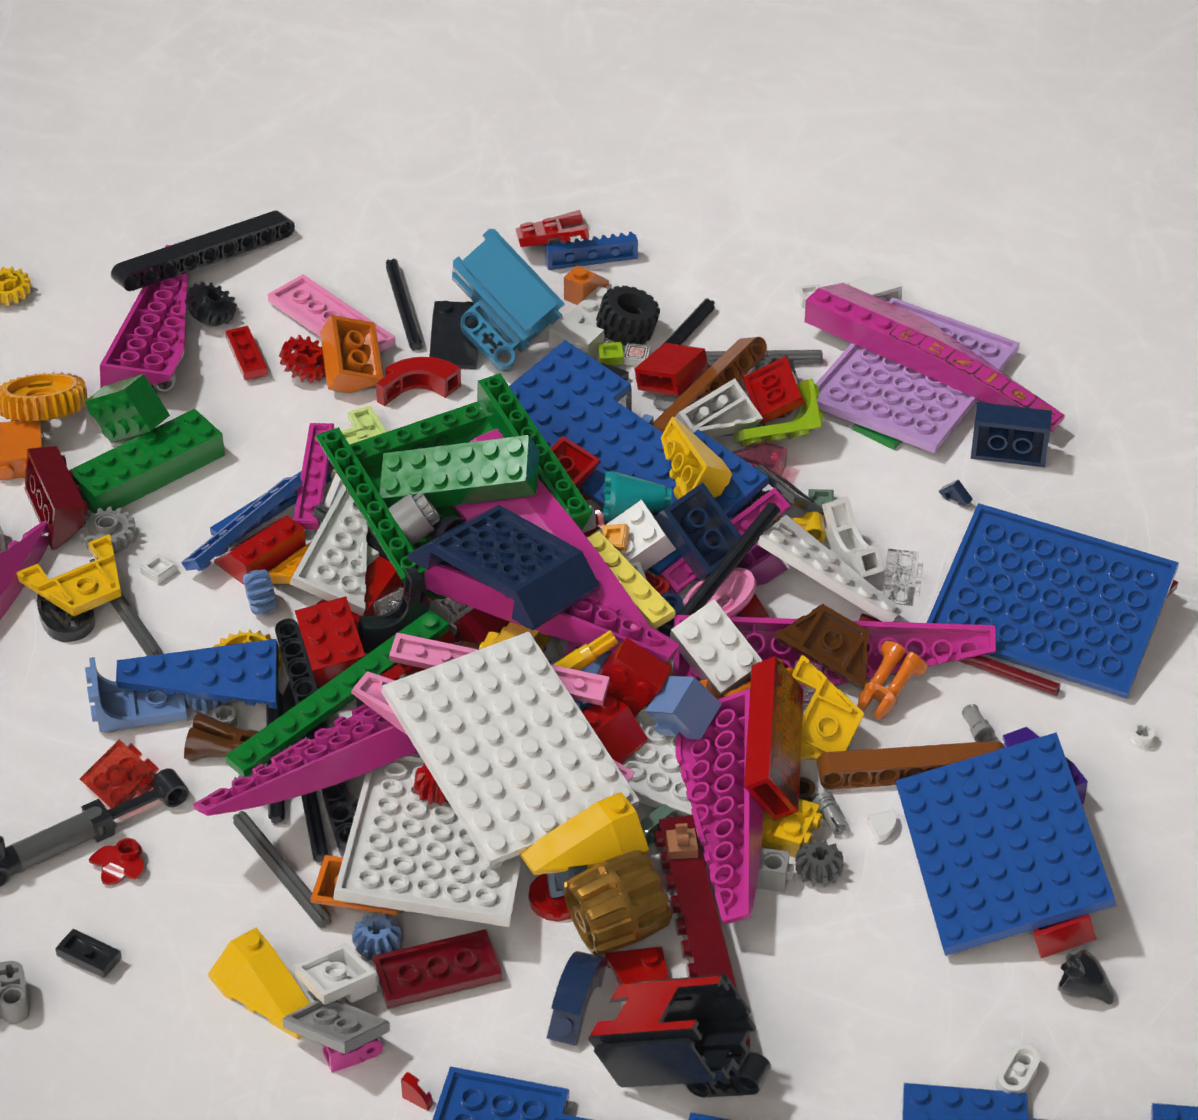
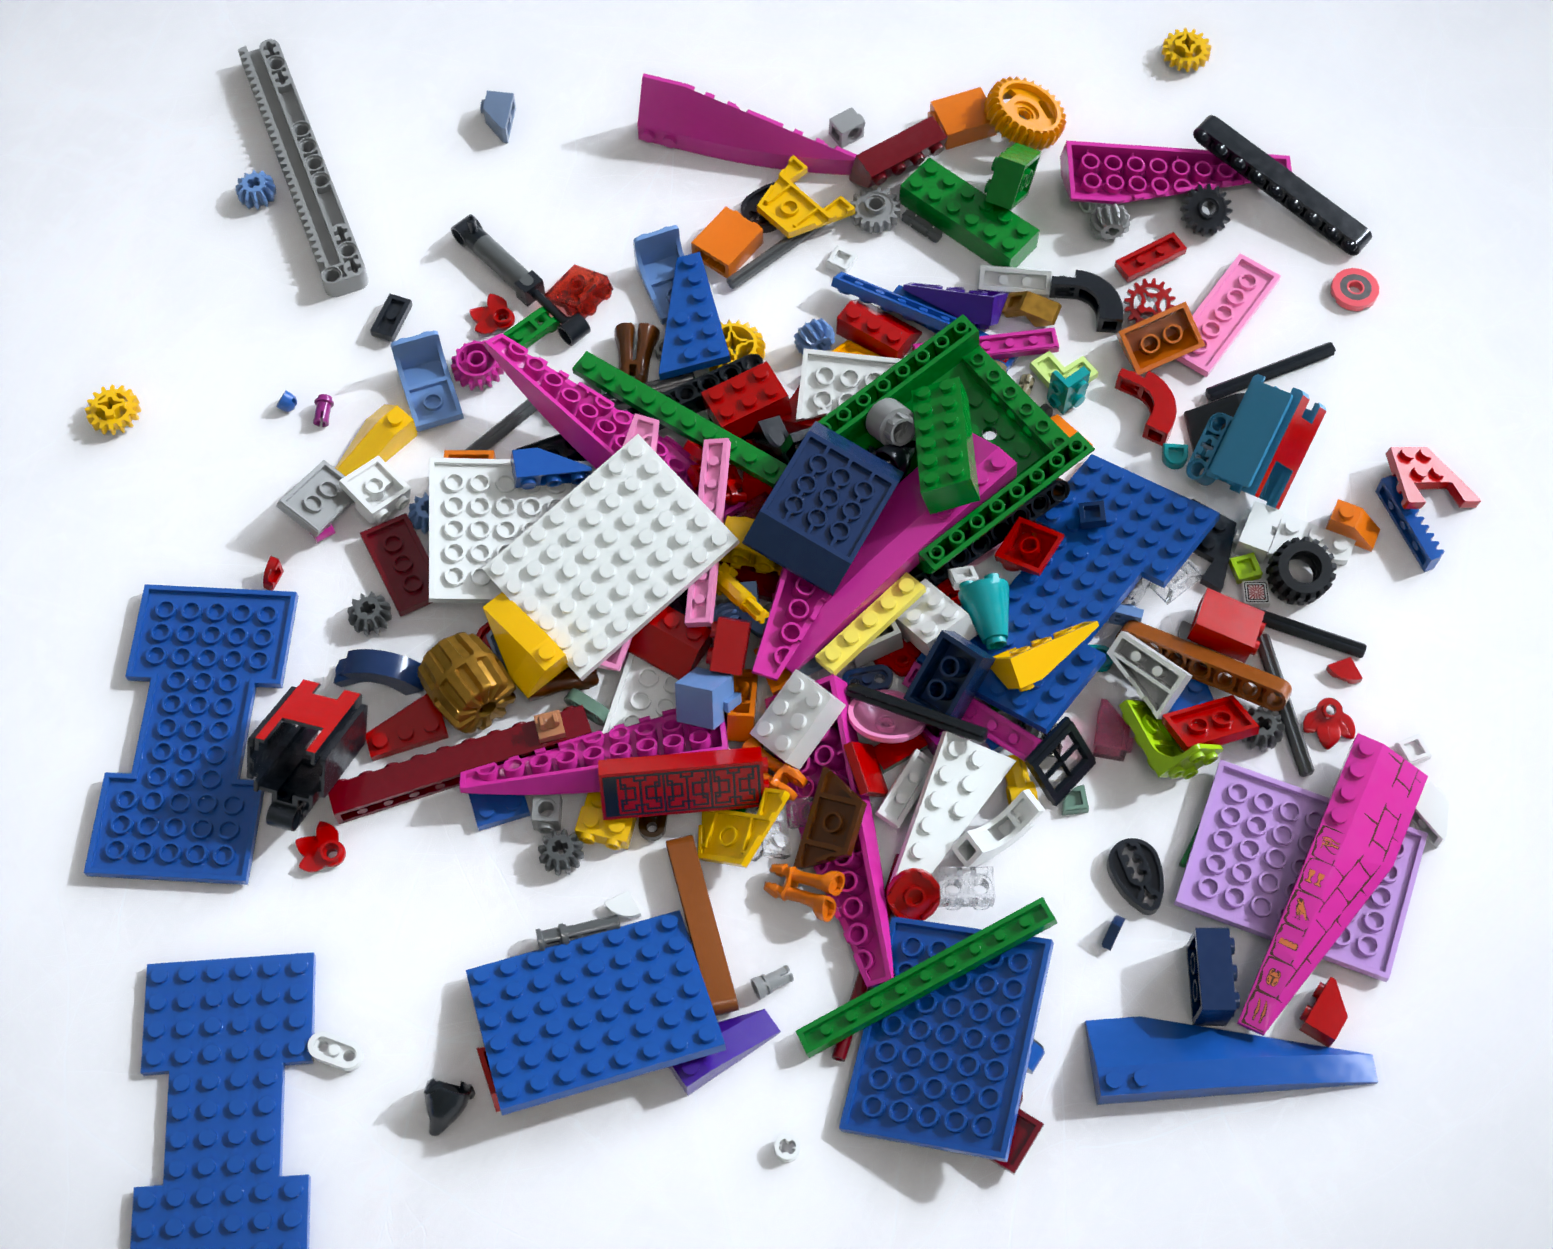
camera: 80 degrees right, 20 degrees up
light orange tile [602,524,630,551] -> none
light grey pin [813,792,848,835] -> none
none -> blue hinge [276,390,297,412]
none -> red plate [295,821,346,872]
none -> magenta pin [313,394,334,427]
none -> dark grey gear [347,591,392,636]
none -> medium blue bracket [390,330,464,432]
none -> dark pink gear [451,340,504,391]
none -> blue plate [468,793,531,831]
none -> green plate [503,307,560,349]
none -> blue slope [511,448,592,490]
none -> dark grey pin [535,914,620,952]
none -> orange brick [691,206,763,278]
none -> green plate [795,897,1058,1058]
none -> red tile [843,741,888,798]
none -> white plate [874,749,933,829]
none -> red tile [886,868,941,921]
none -> dark grey axle [901,209,943,243]
none -> dark purple wedge [903,282,1008,329]
none -> white plate [978,265,1052,295]
none -> pearl gold slope [1002,291,1062,327]
none -> teal bracket [1047,366,1090,414]
none -> black arch [1049,270,1123,333]
none -> dark blue plate [1078,500,1106,529]
none -> blue wedge [1085,1016,1378,1105]
none -> light grey gear [1090,203,1131,241]
none -> black piece [1107,838,1164,915]
none -> teal tile [1162,443,1188,470]
none -> red slope [1299,977,1348,1047]
none -> red plate [1303,698,1356,750]
none -> red tile [1326,657,1363,684]
none -> coral tile [1330,268,1379,311]

